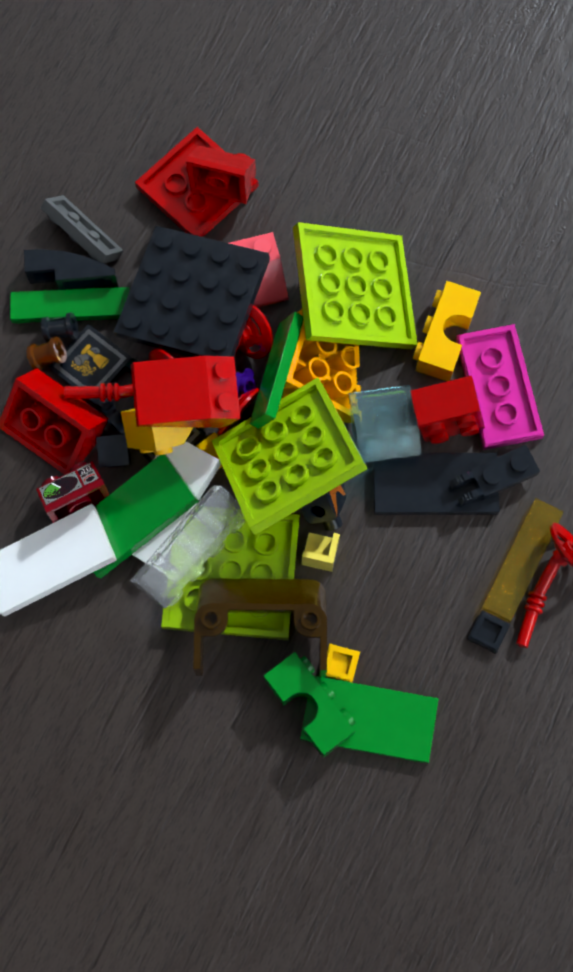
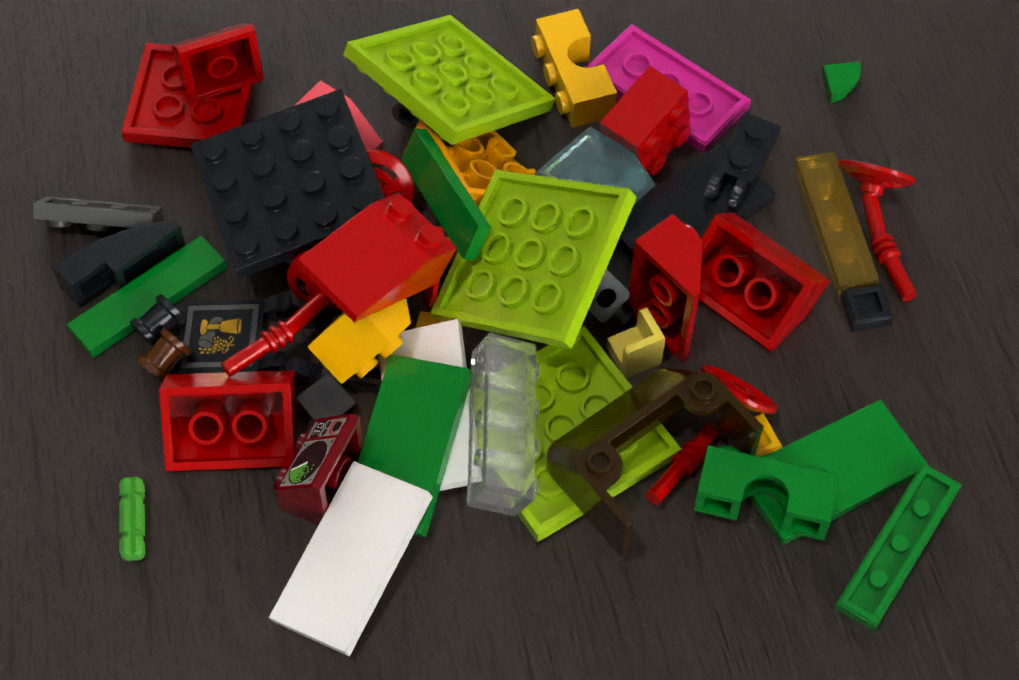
camera: 40 degrees left, 15 degrees down
none -> red slope [628,214,702,363]
none -> red dish [645,365,778,505]
none -> red slope [699,213,831,351]
none -> green tile [835,463,962,632]

